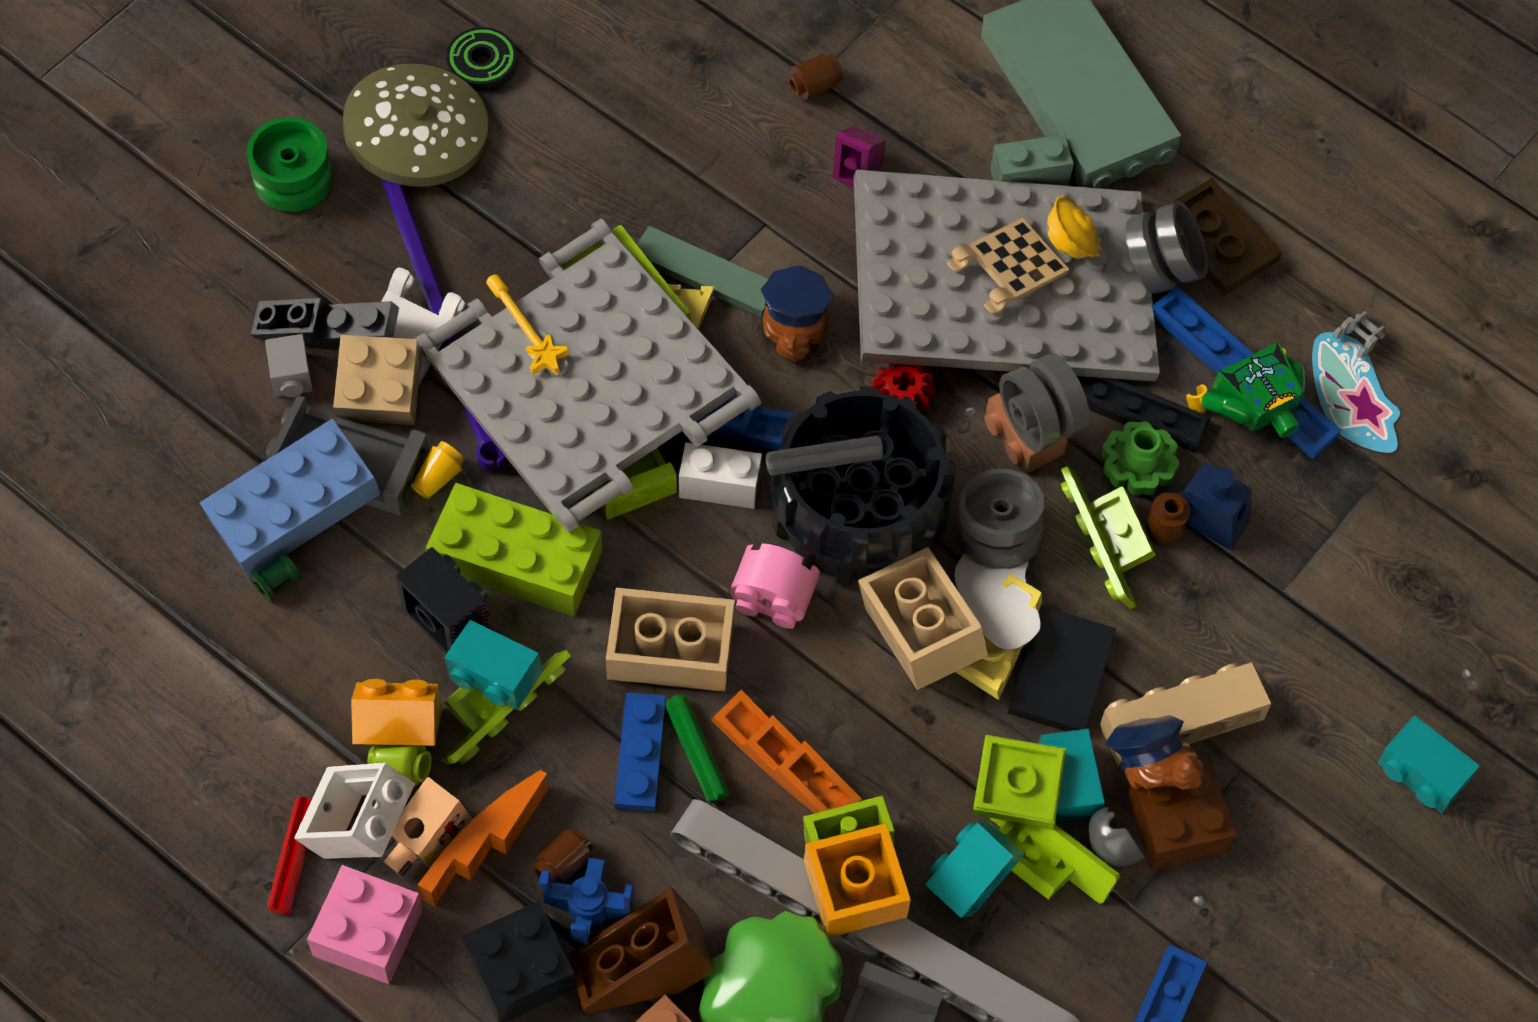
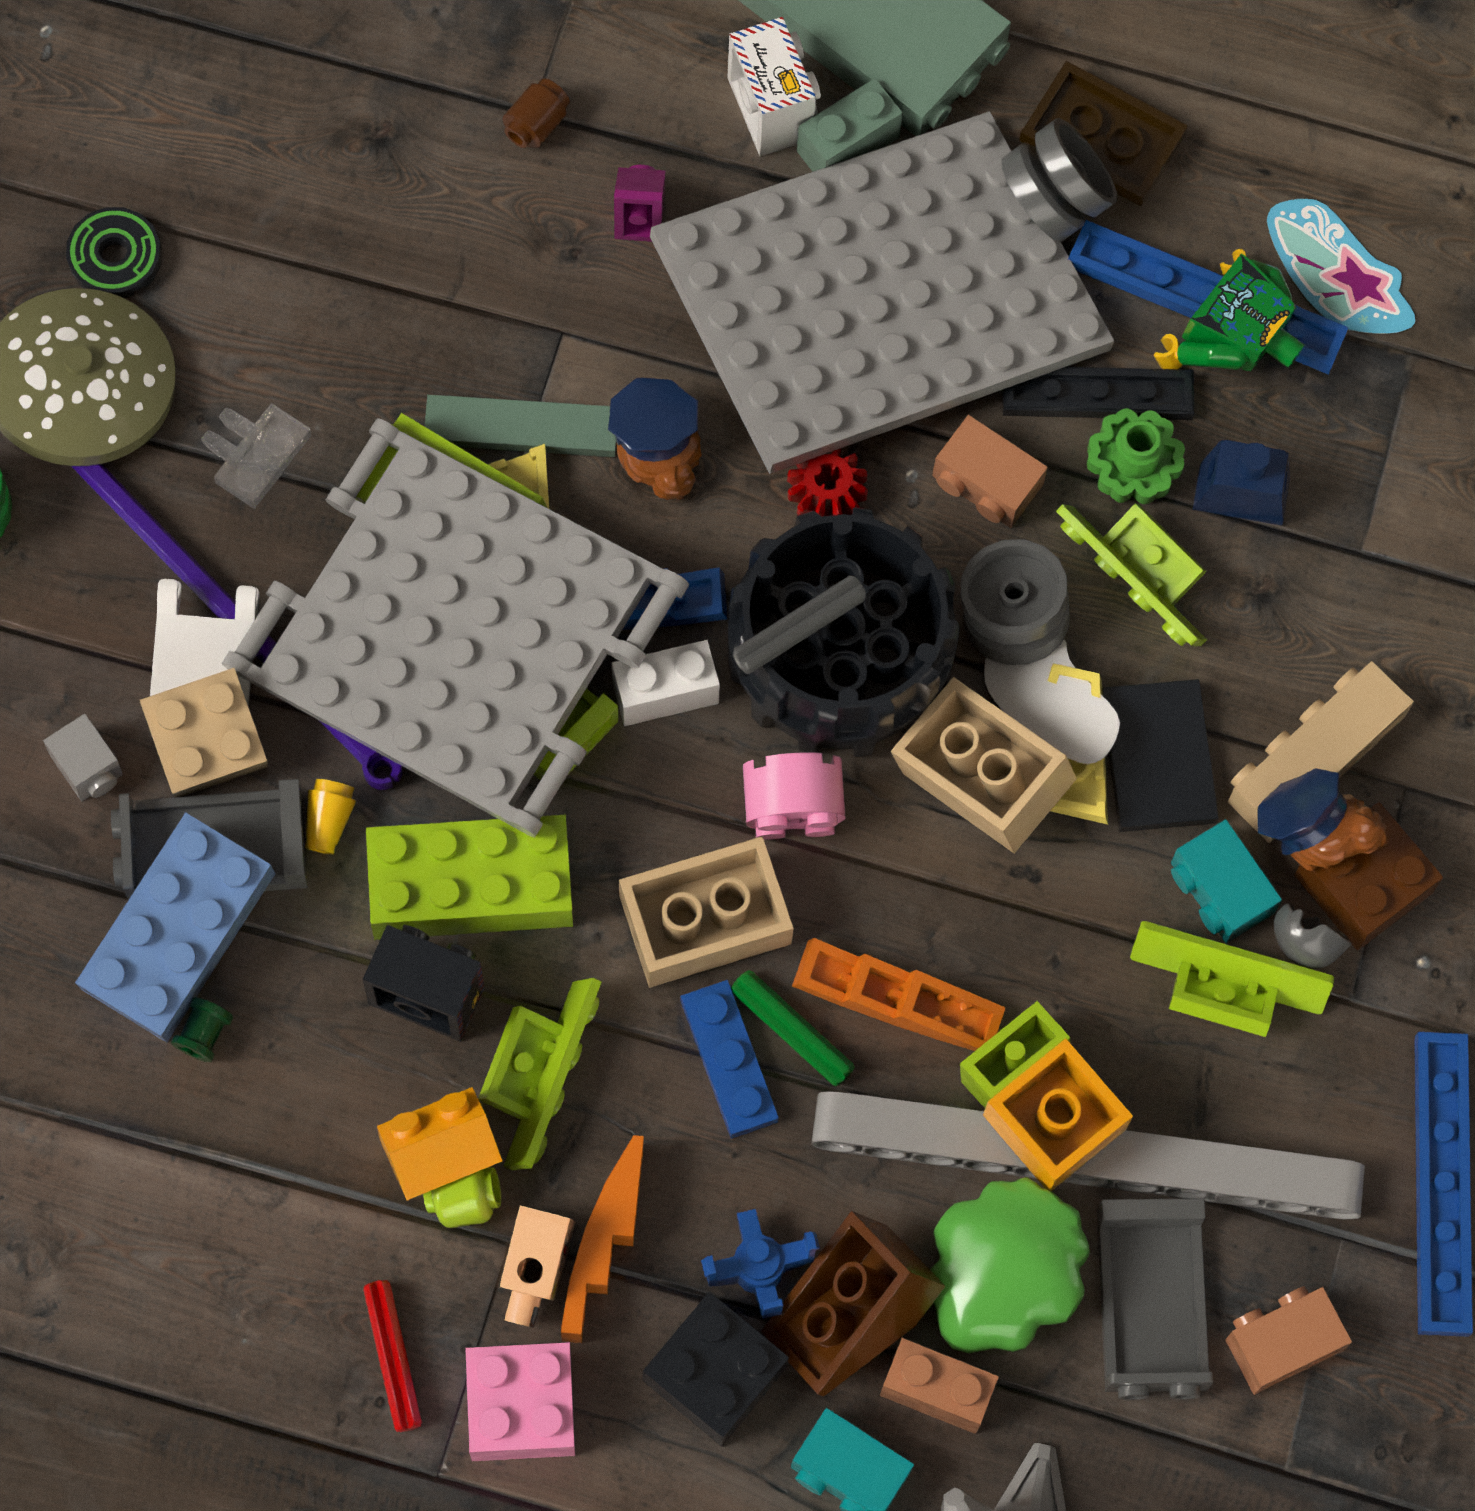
camera: 25 degrees left, 10 degrees up
black slope [251,298,399,350] -> none
white window [294,763,415,859] -> none
teal brick [444,620,543,710] -> none
yellow piece [486,274,569,374] -> none
reddish brown brick [532,830,593,884] -> none
teal brick [925,821,1025,918] -> none
tan flag [947,218,1069,315] -> none
lime tile [972,735,1066,829] -> none
dark grey wheel [999,353,1090,452] -> none
yellow piece [1047,195,1103,259] -> none
reddish brown brick [1146,492,1191,545] -> none
light grey piece [1333,311,1386,358] -> none
none -> clear hinge [201,403,312,509]
none -> white brick [727,17,821,157]

